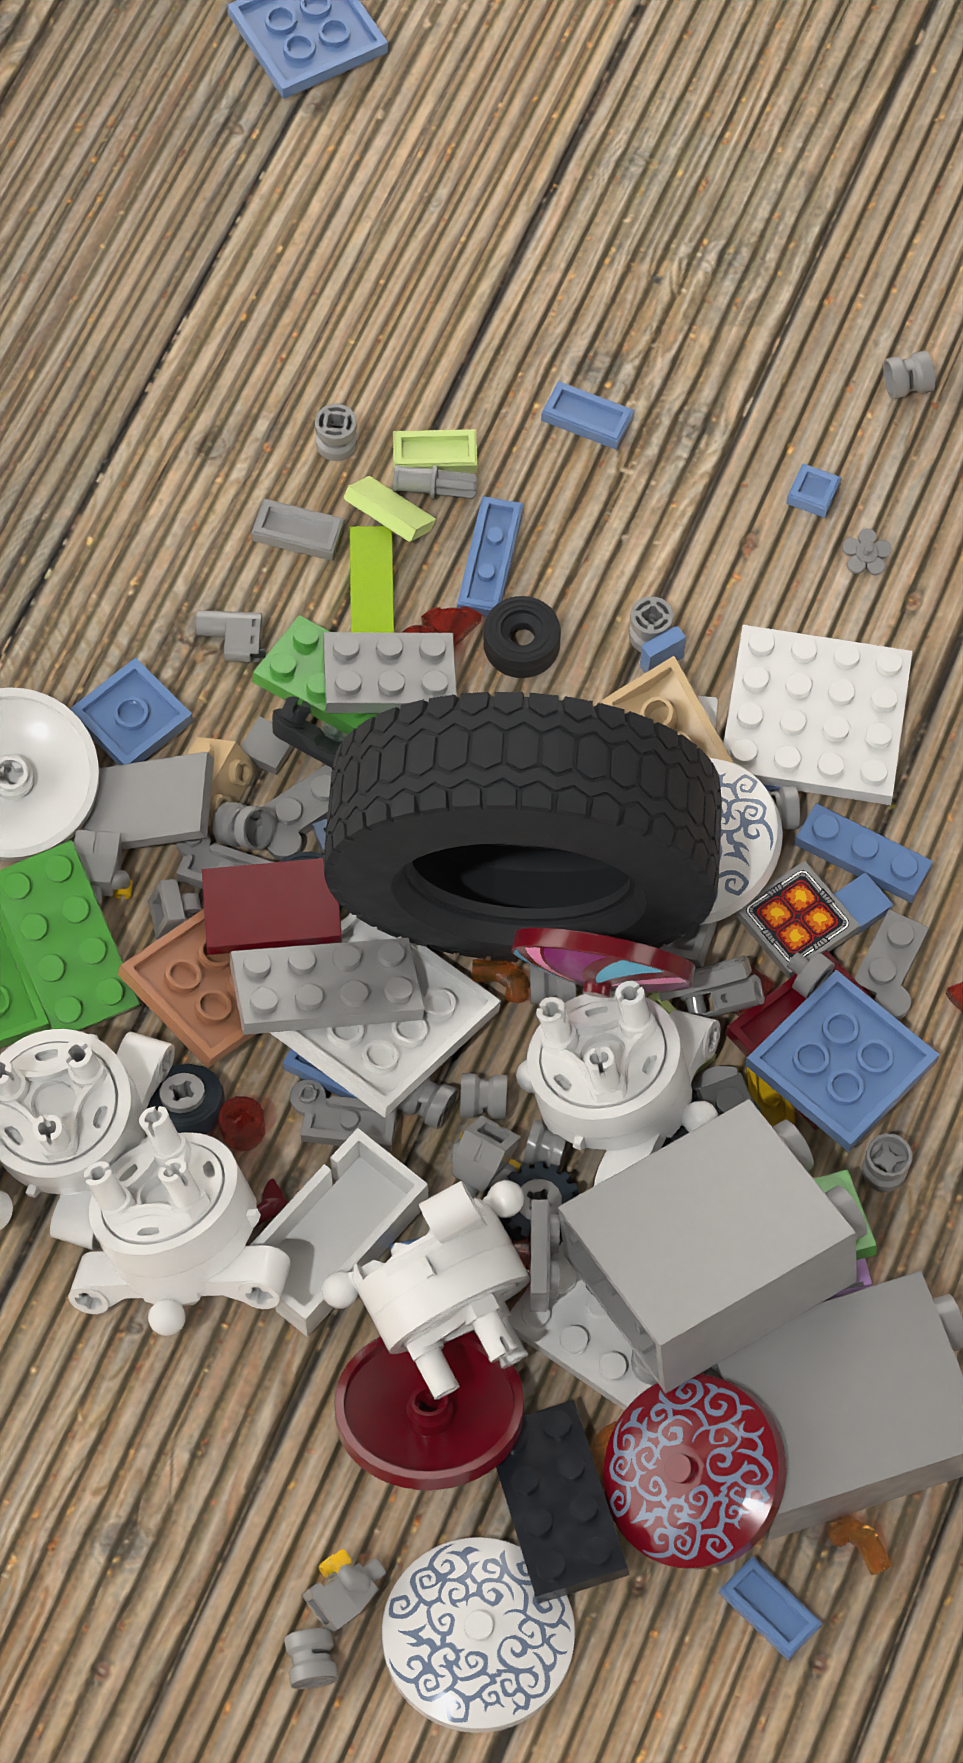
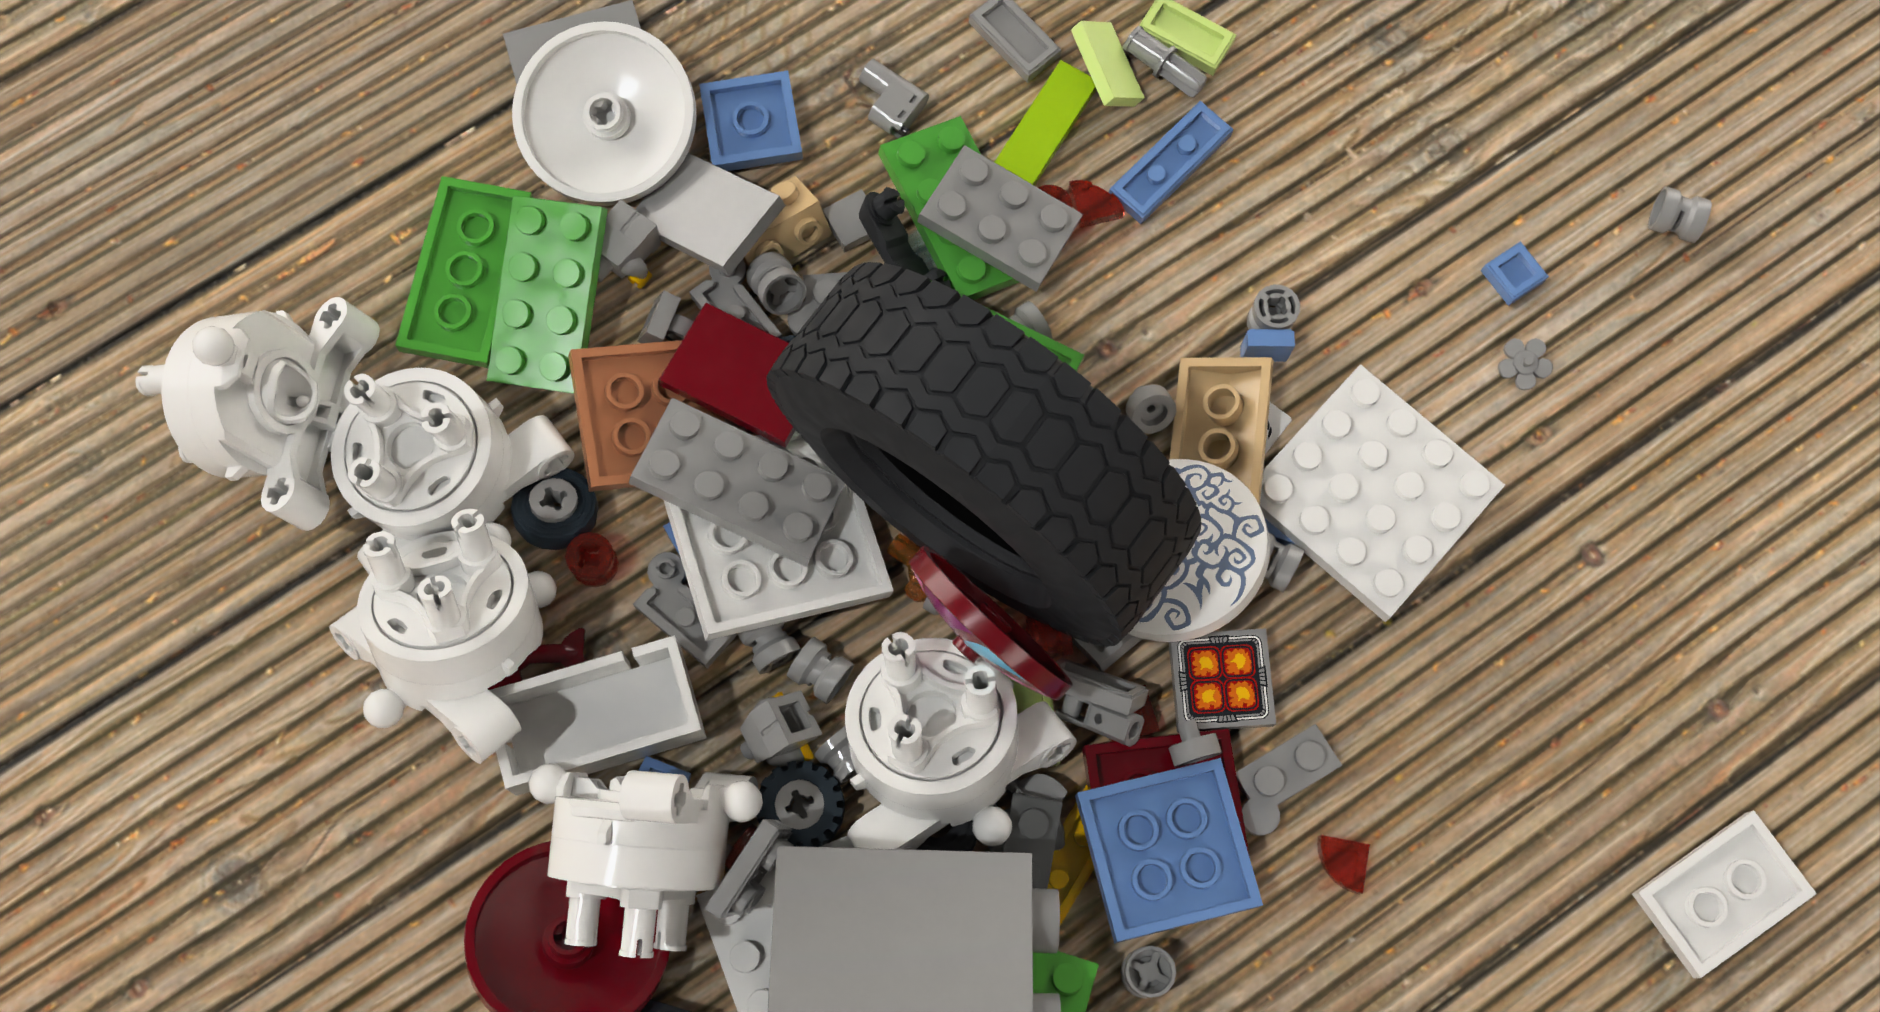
camera: 30 degrees right, 10 degrees up
black tyre [483,596,561,678] -> none
medium blue tile [541,381,634,450] -> none
medium blue plate [794,803,933,903] -> none
medium blue tile [834,872,893,935] -> none

